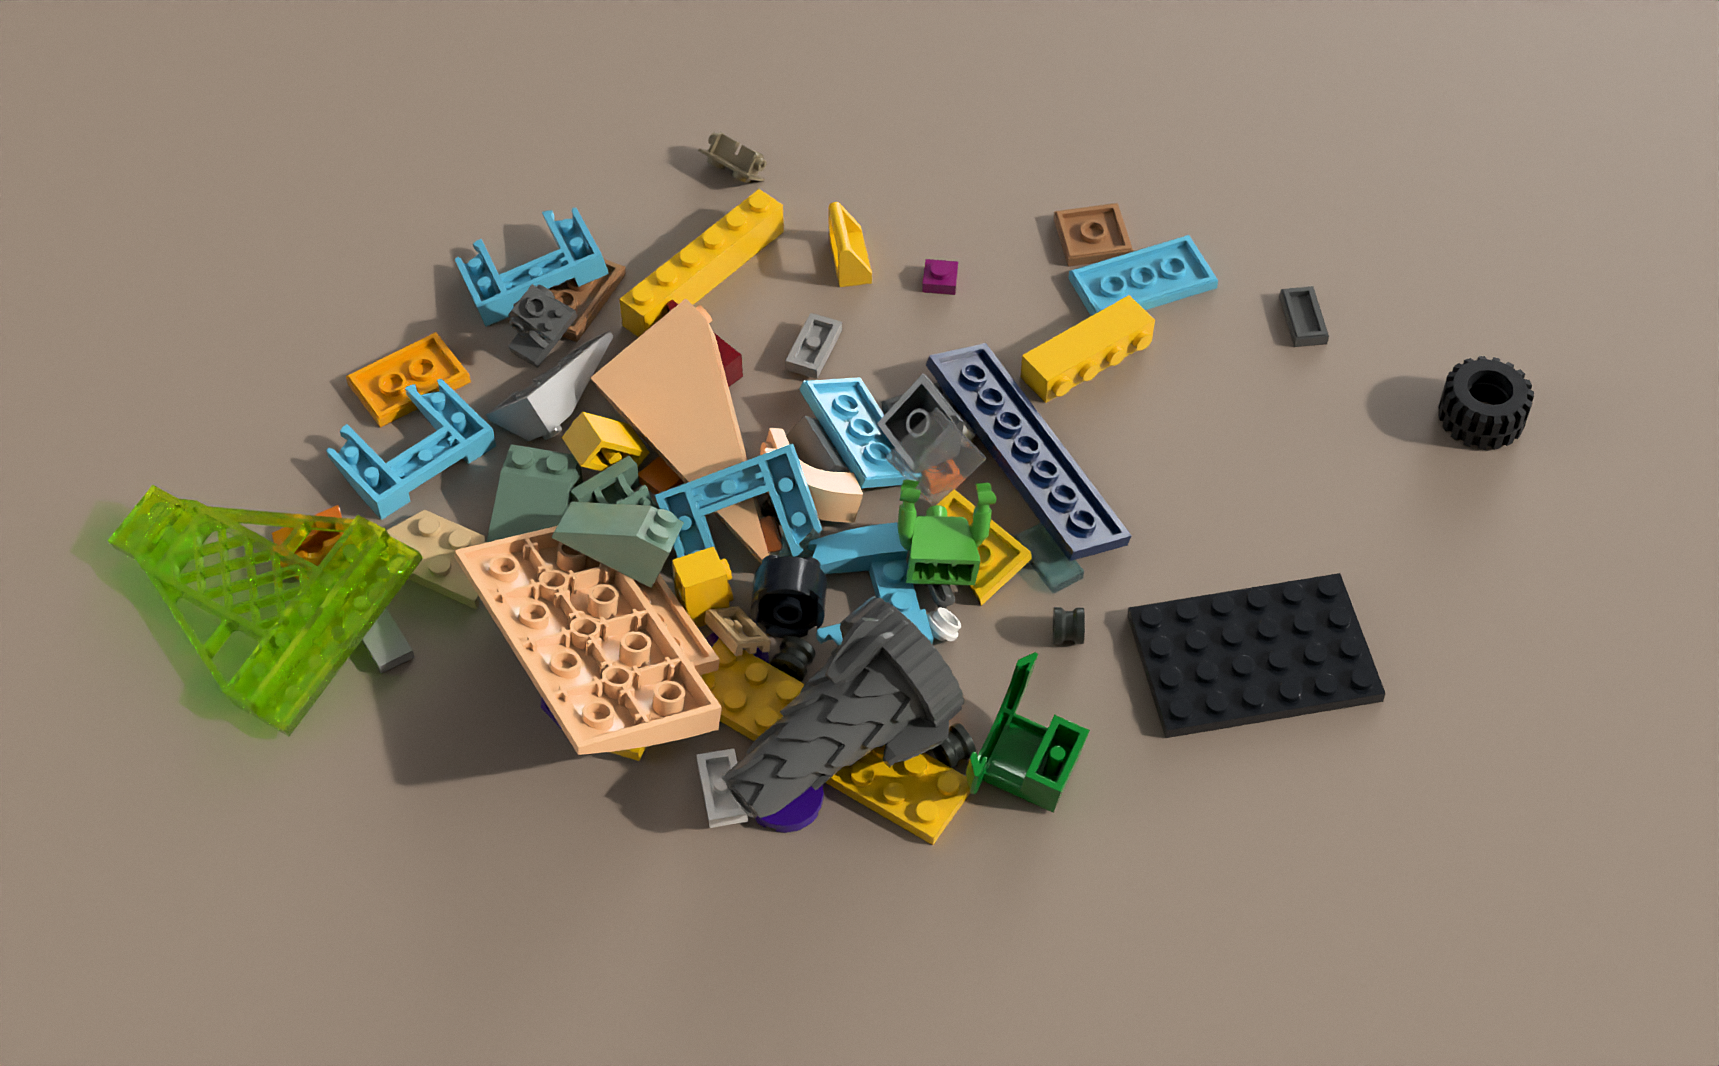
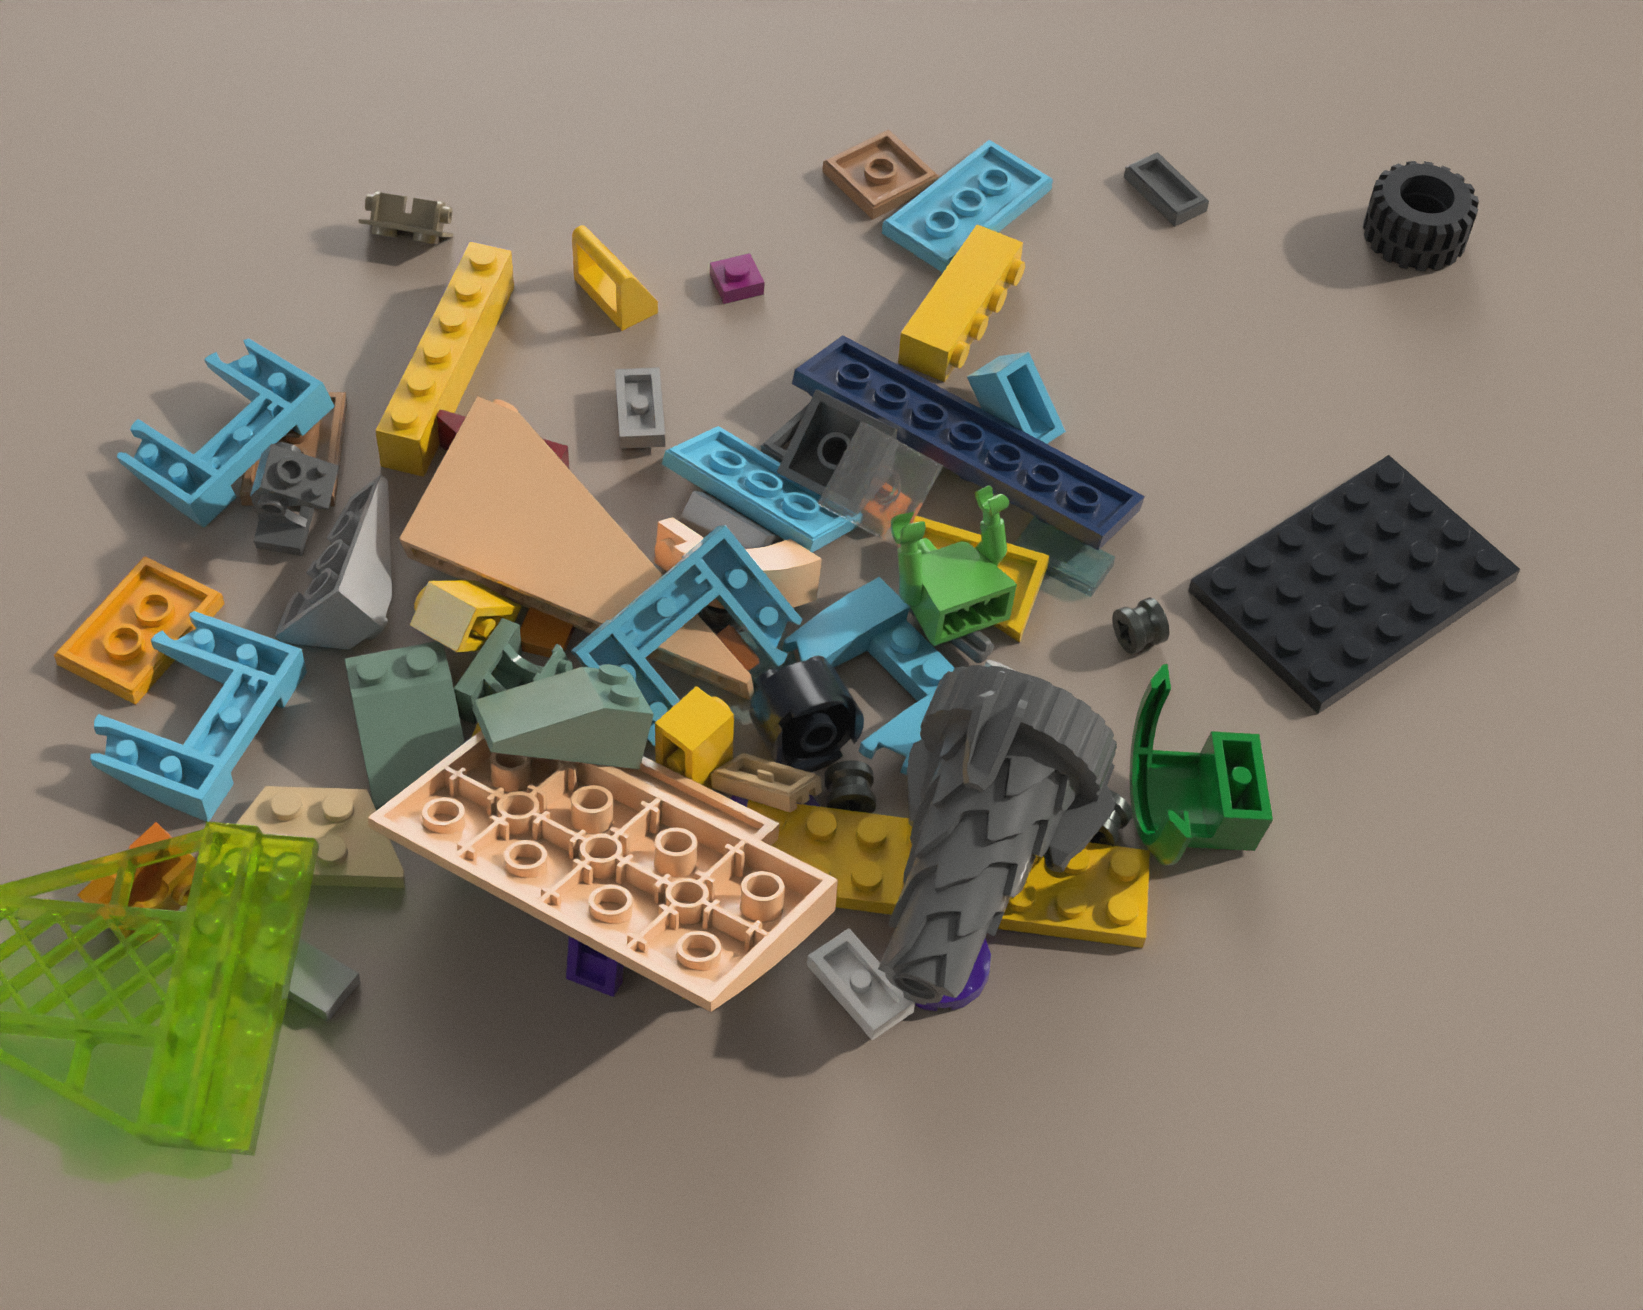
camera: 30 degrees left, 0 degrees up
none -> medium azure slope [967,352,1066,444]

